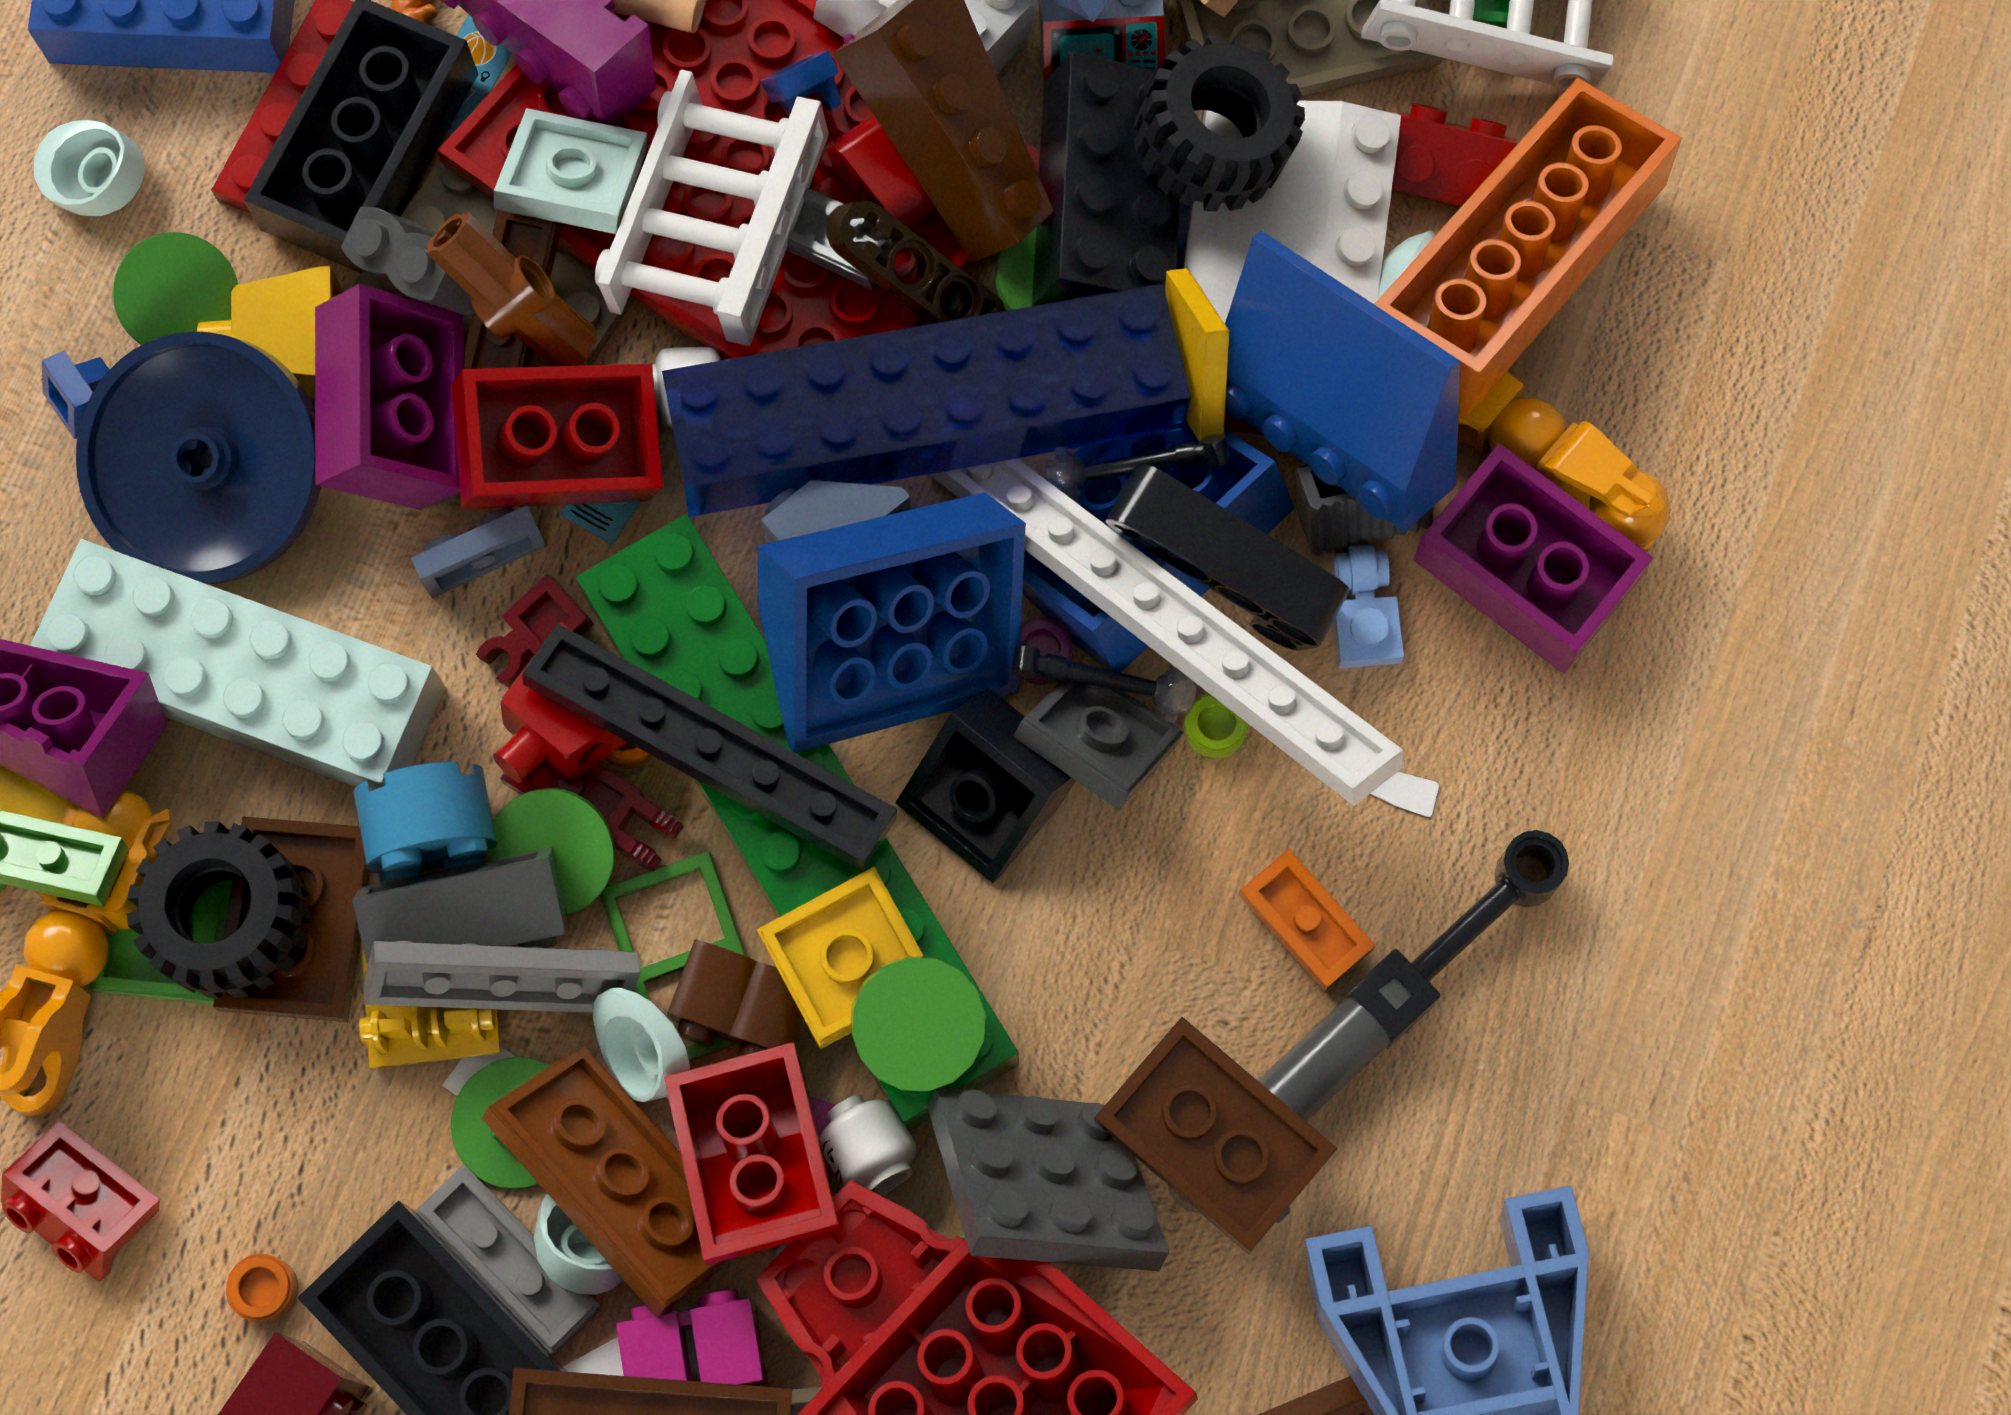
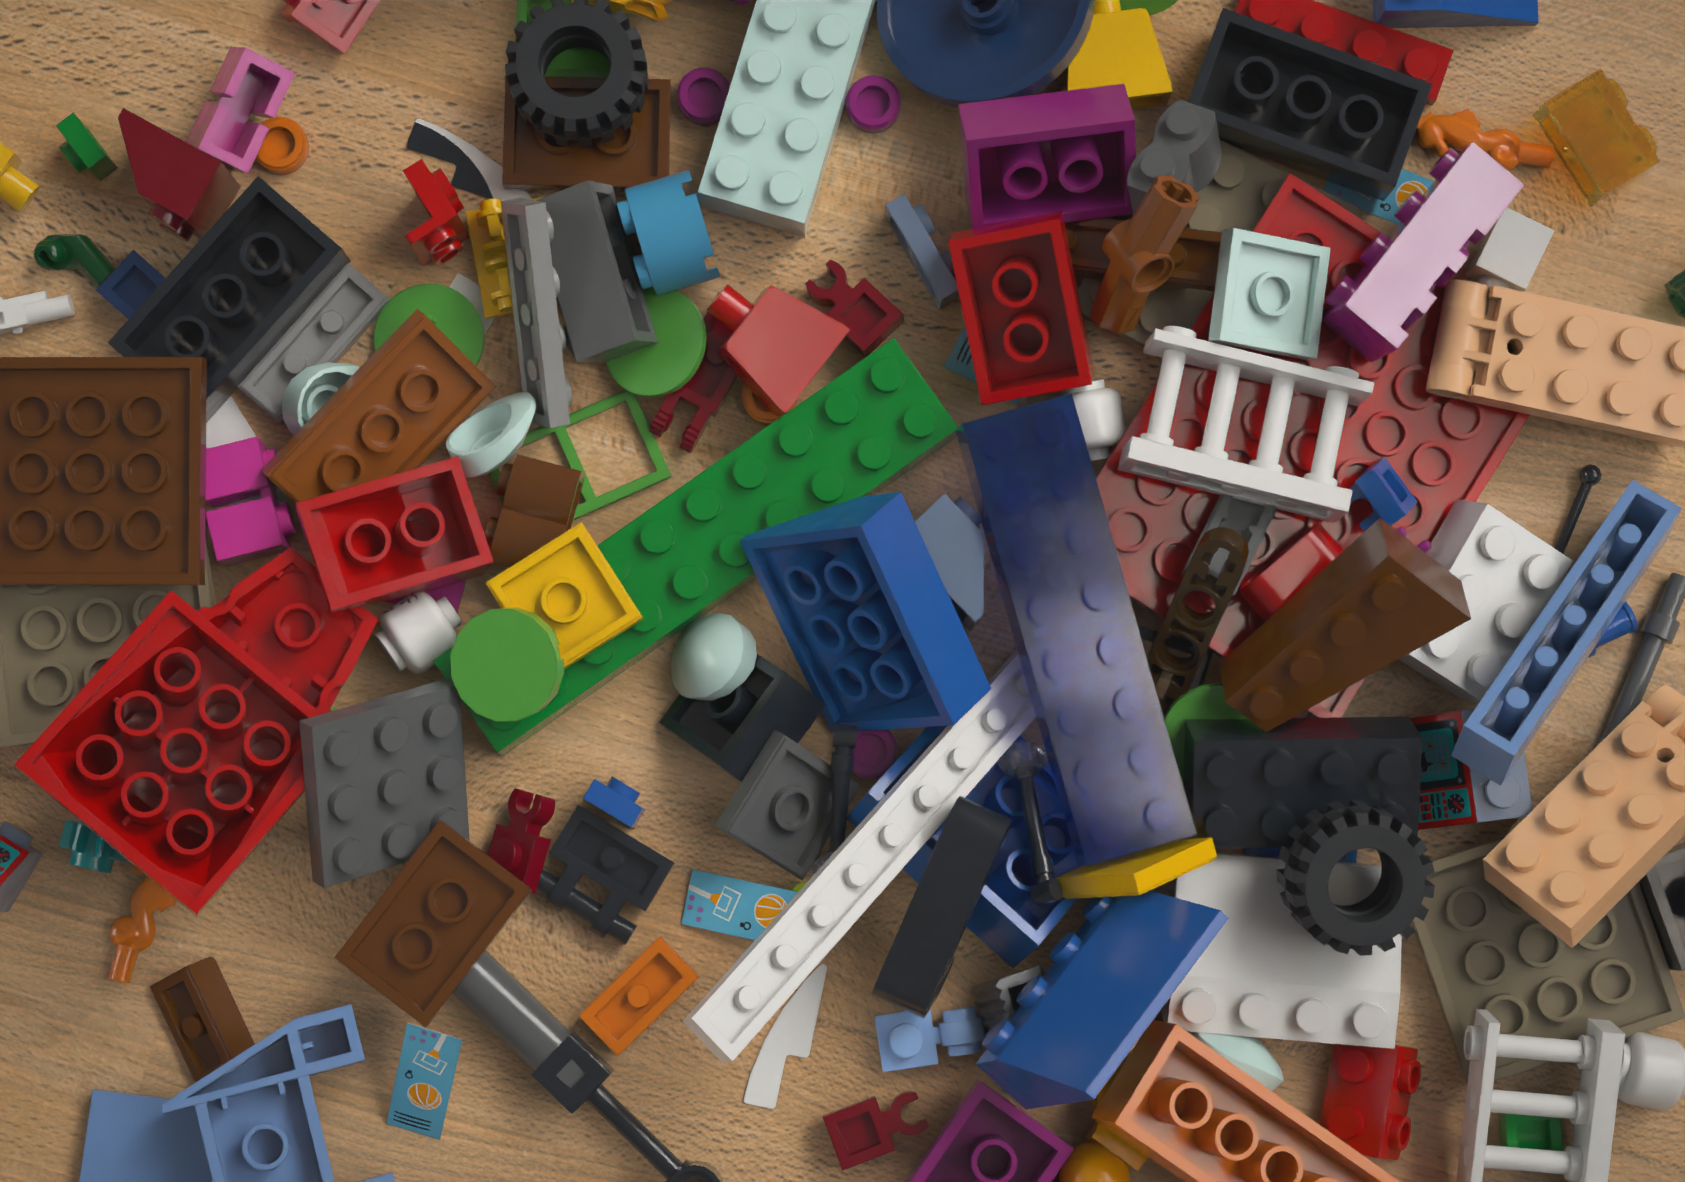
camera: 80 degrees right, 10 degrees up
black plate [522,623,897,871] -> none
none -> dark pink piece [186,47,295,174]
none -> medium azure sticker [386,1023,462,1140]
none -> red bracket [403,159,470,266]
none -> sticker [407,119,532,201]
none -> dark red plate [487,788,555,894]
none -> black plate [536,805,675,945]
none -> blue plate [583,776,646,828]
none -> light aqua hat [671,612,757,700]
none -> magenta tile [677,68,730,126]
none -> medium azure sticker [681,869,798,940]
none -> dark red plate [822,1091,929,1171]
none -> magenta tile [846,75,901,134]

